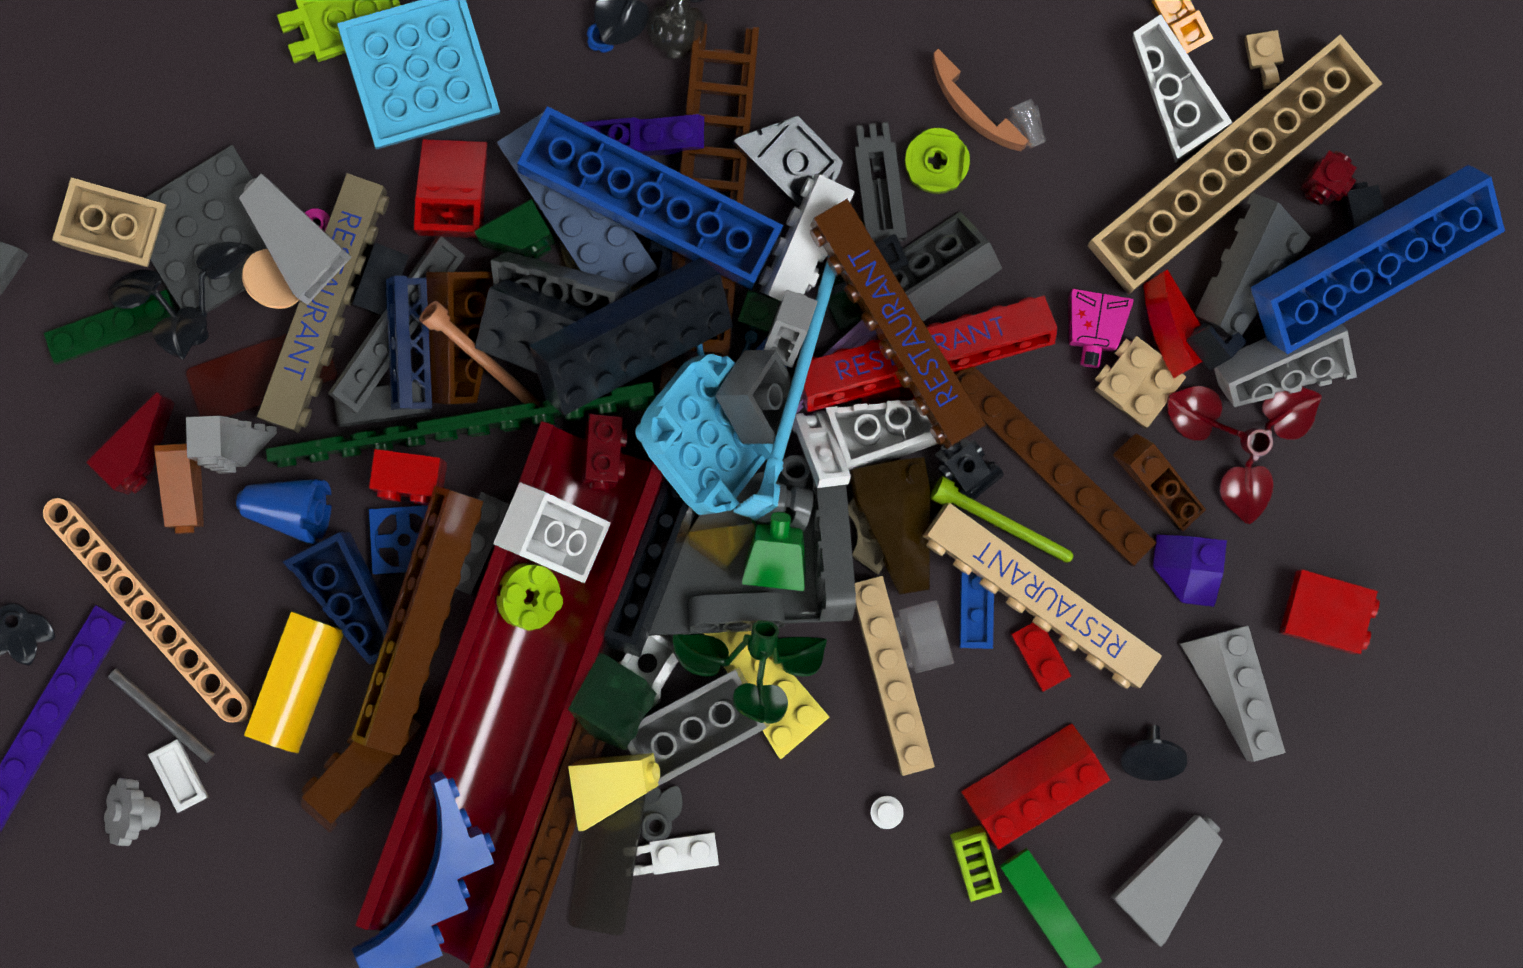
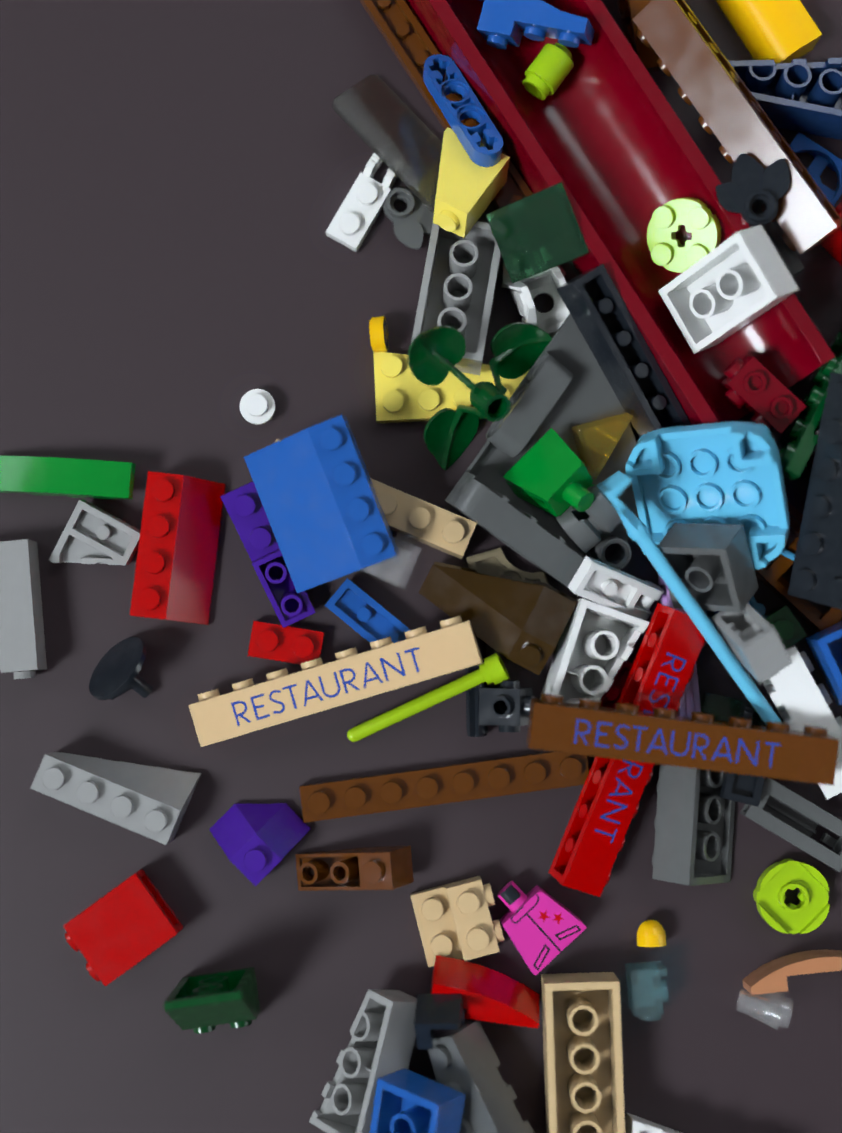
camera: 130 degrees right, 0 degrees up
lime slope [950,825,1002,902] -> none
dark red plant [1167,386,1322,524] -> none
none -> light grey wing [49,499,140,566]
none -> dark green slope [163,967,260,1034]
none -> dark purple slope [220,481,316,628]
none -> blue slope [244,415,400,593]
none -> yellow tile [369,316,389,353]
none -> blue beam [423,54,503,167]
none -> lime brick [522,43,574,100]
none -> clear light blue brick [625,961,668,1021]
none -> yellow hinge [636,920,666,947]
none -> black plate [715,153,790,226]

